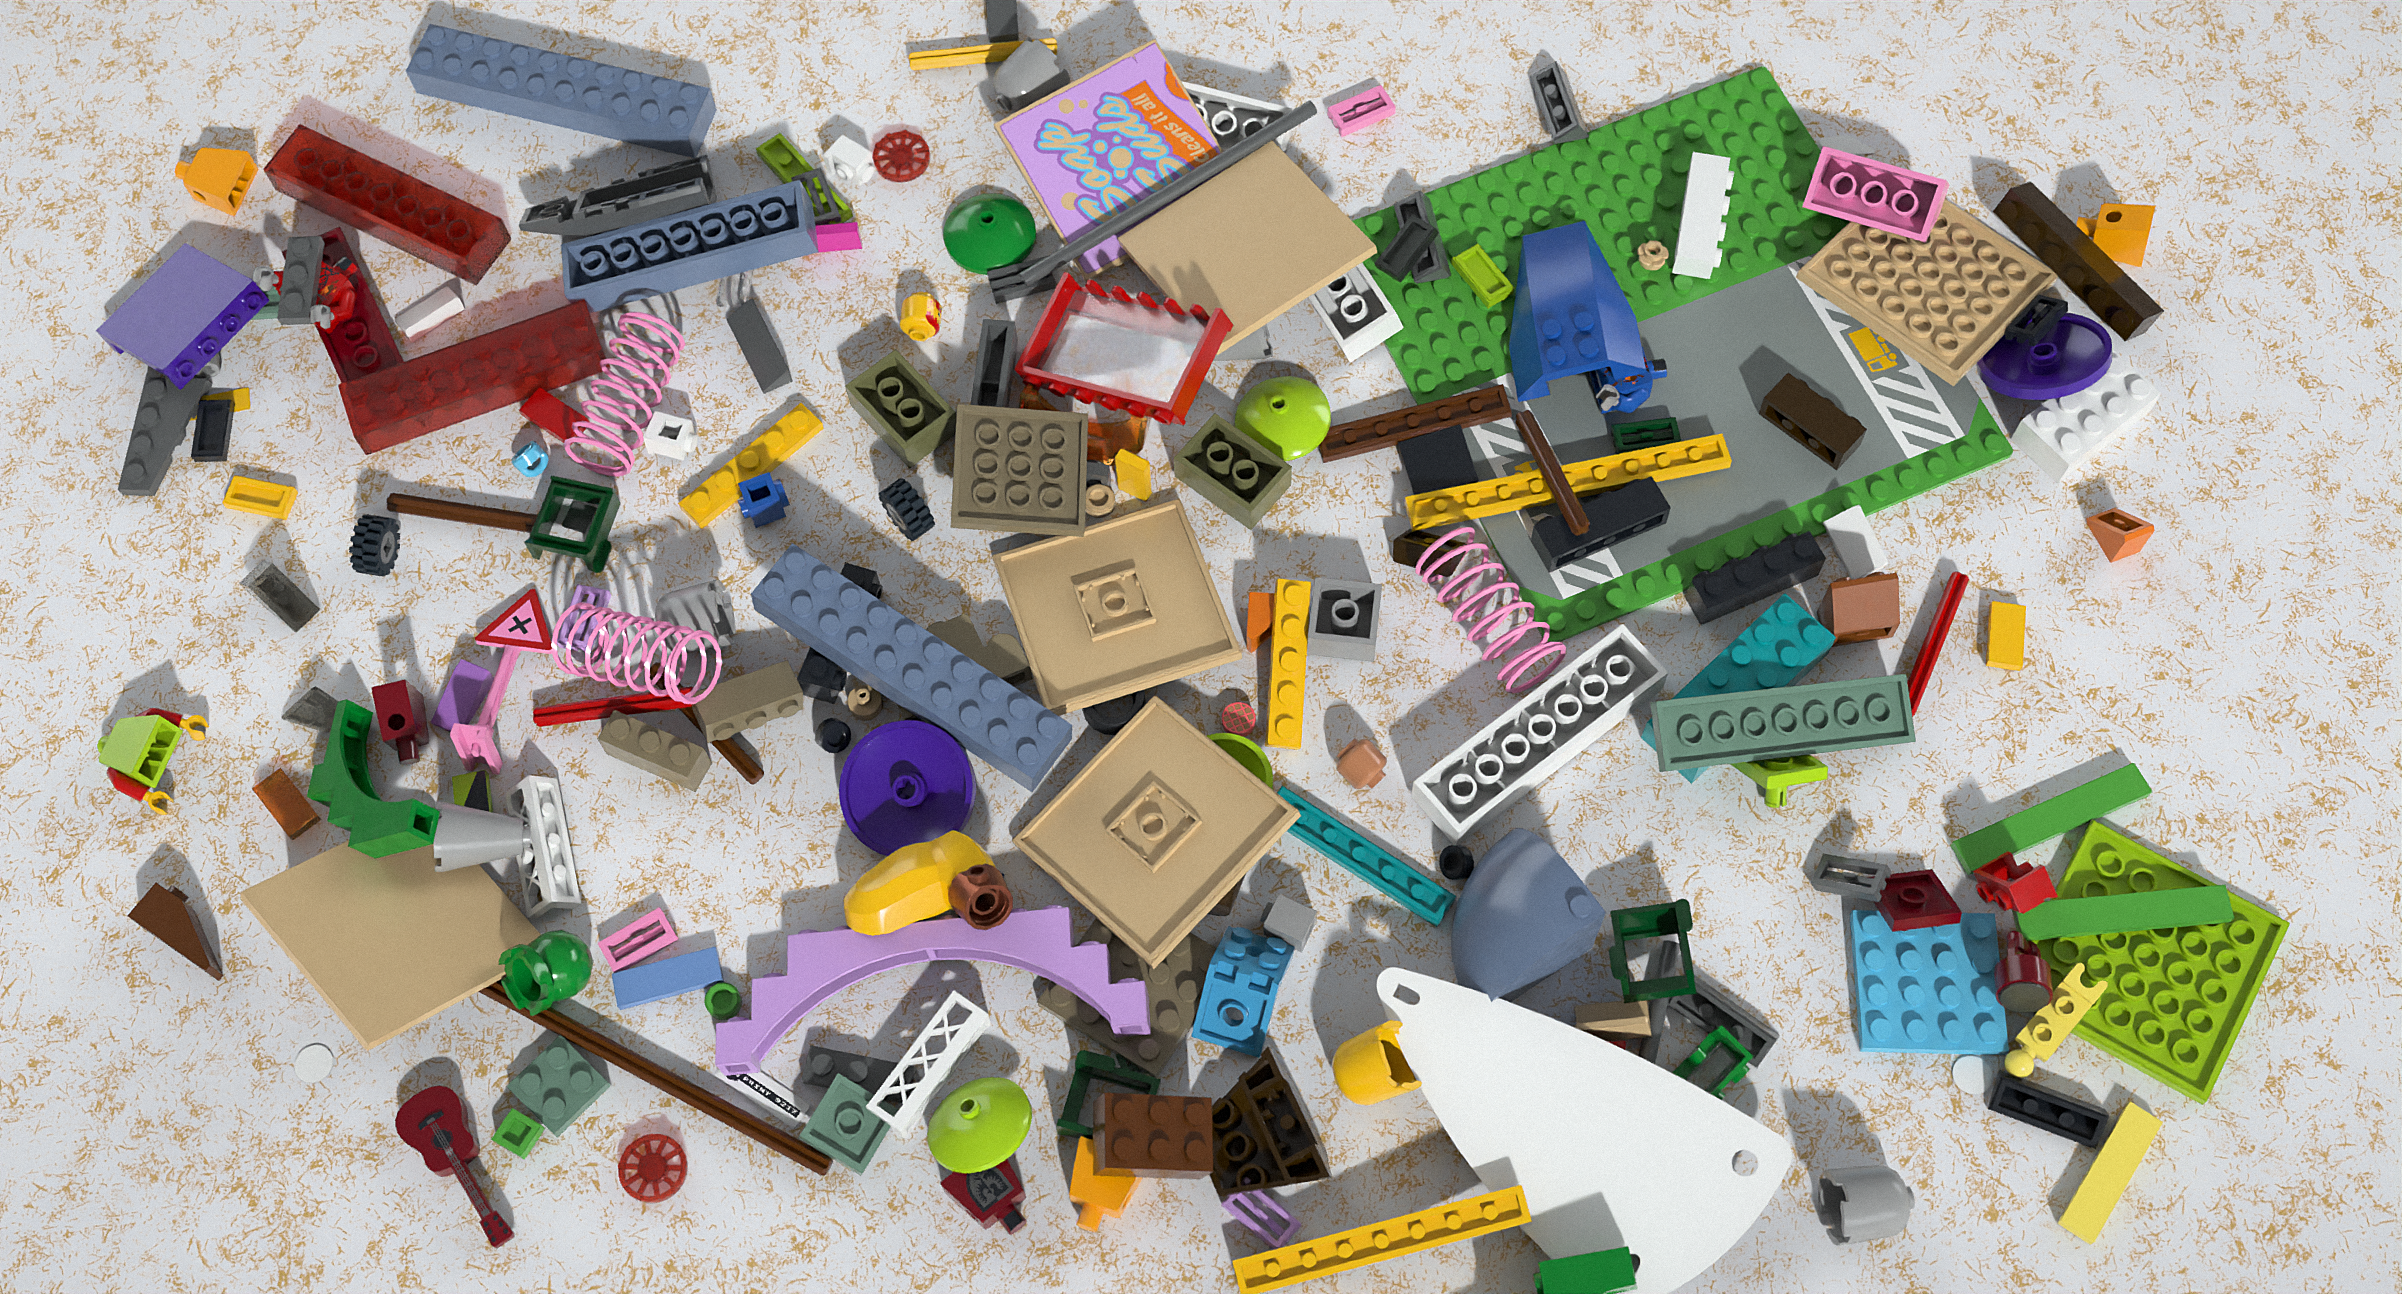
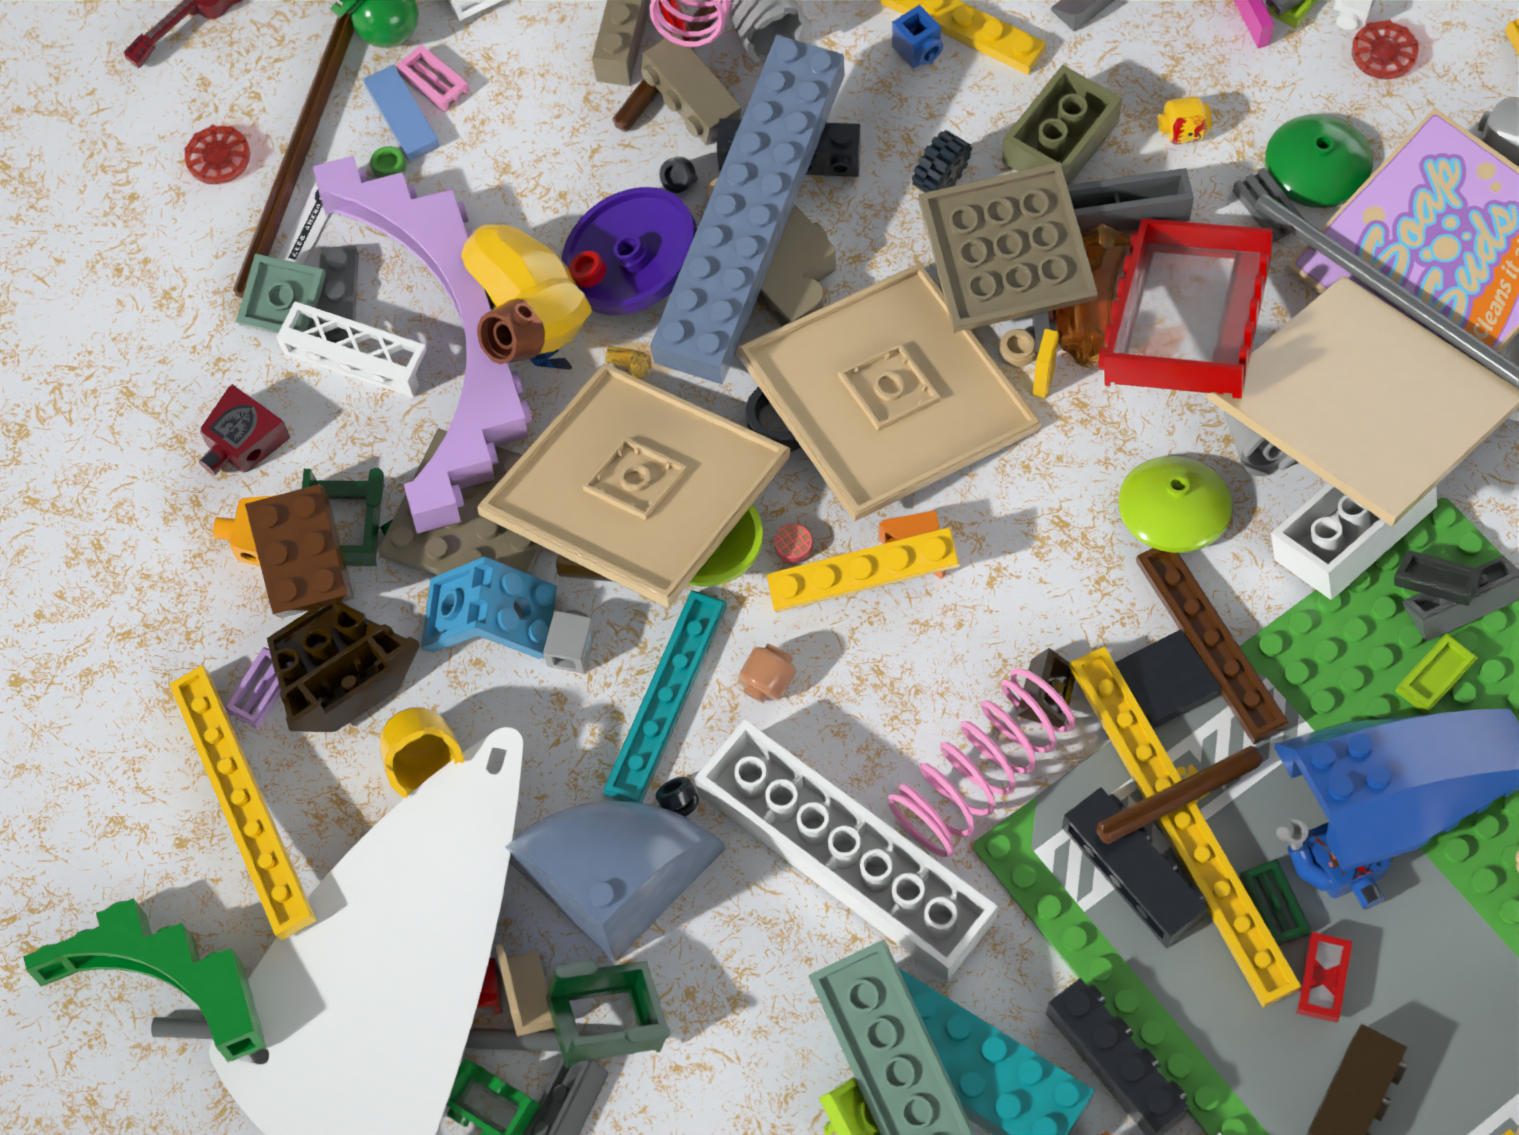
camera: 80 degrees right, 0 degrees up
bright green plate [491,1108,545,1160] -> none
sand green plate [506,1035,611,1138] -> none
lime dish [927,1077,1032,1173] -> none
olive brick [1174,413,1292,530] -> none
light grey brick [1307,577,1382,662] -> none
none -> red tile [569,251,607,288]
none -> clear yellow arm [605,345,652,378]
none -> red piece [1296,932,1353,1023]

